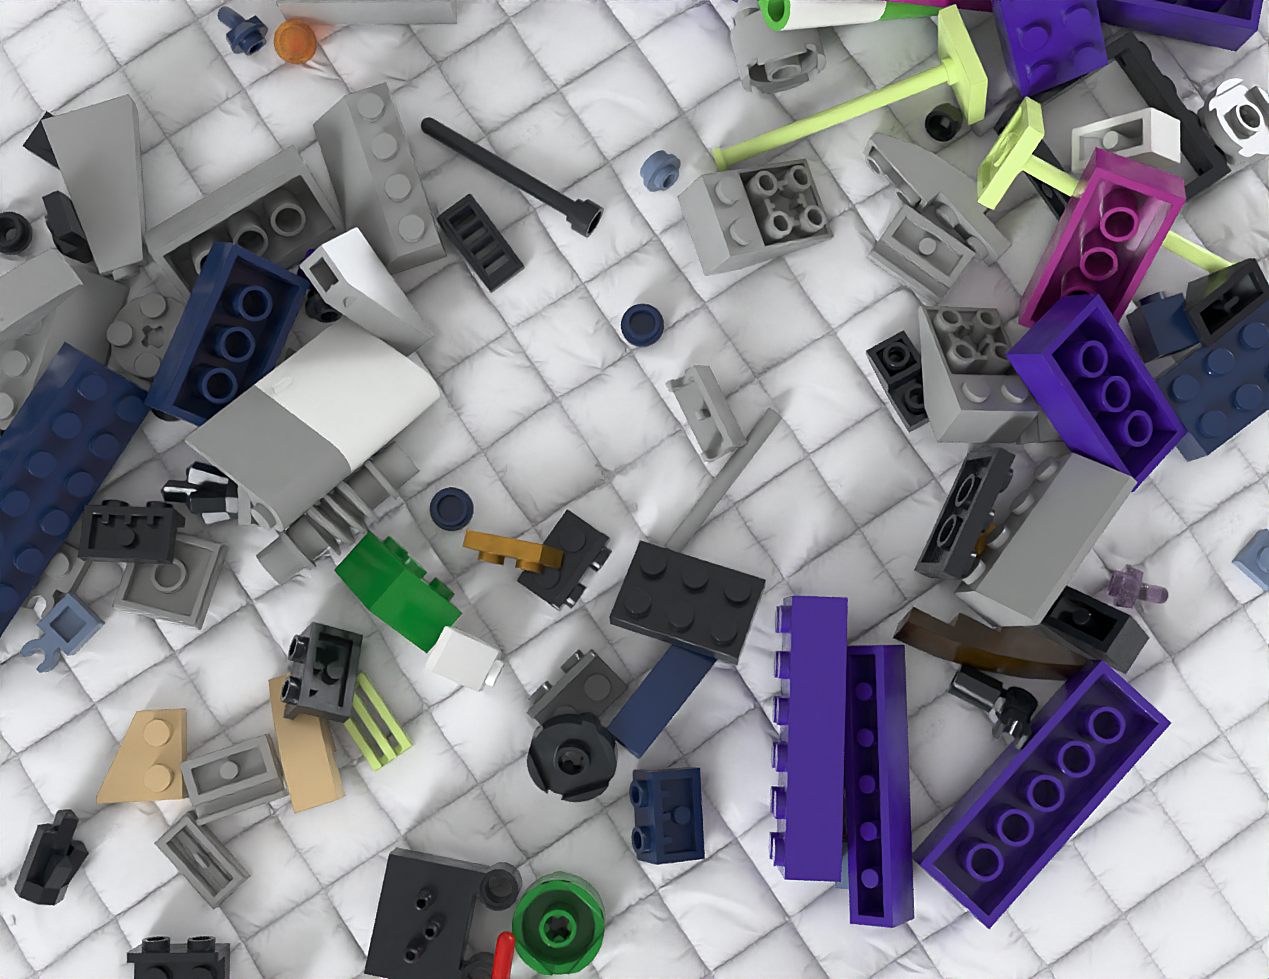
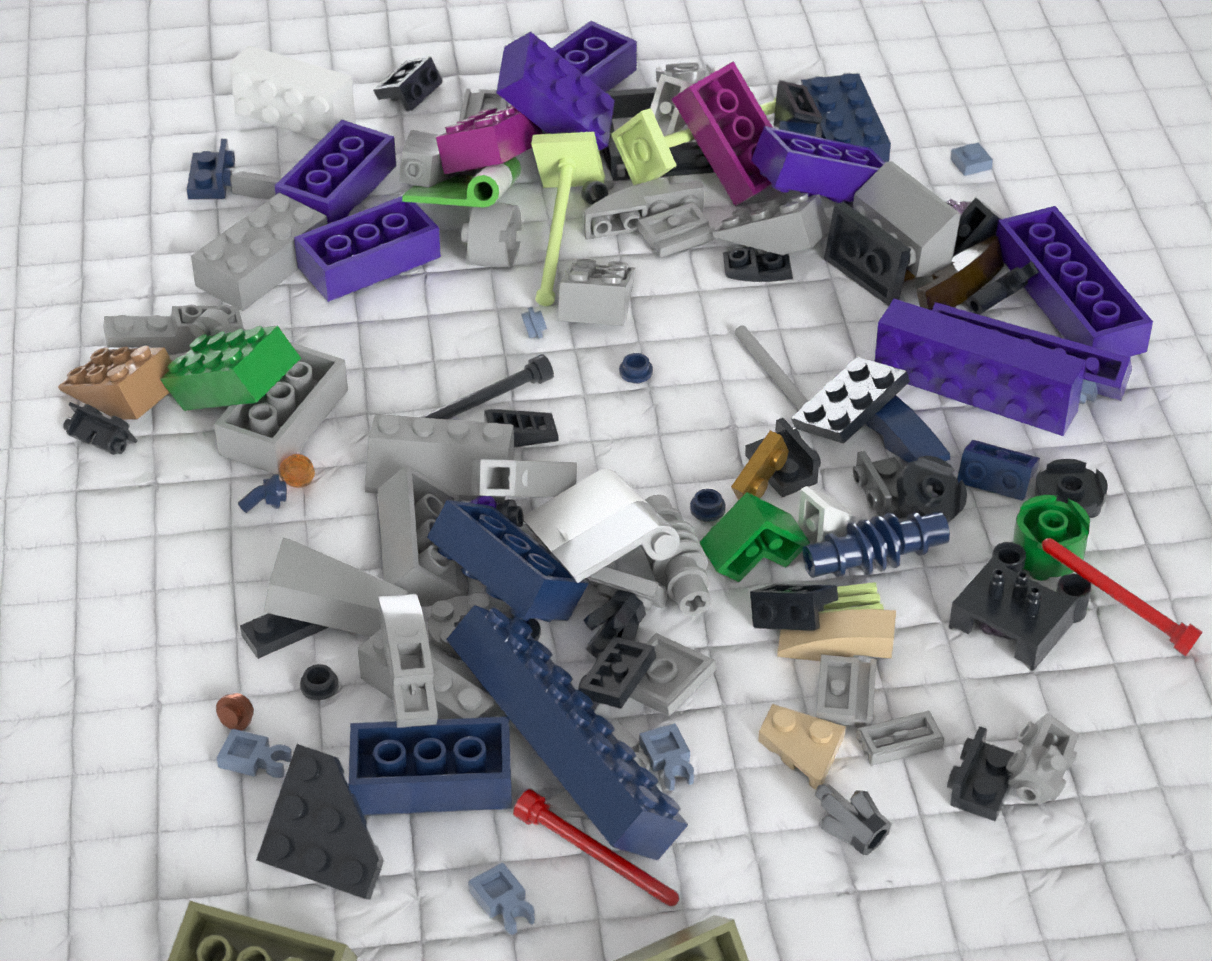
camera: 65 degrees left, 40 degrees down
black slope [42,190,93,264] -> none
light grey hinge [665,365,747,463] -> none
none -> dark blue piece [802,512,950,578]
none -> black plate [1034,459,1108,518]

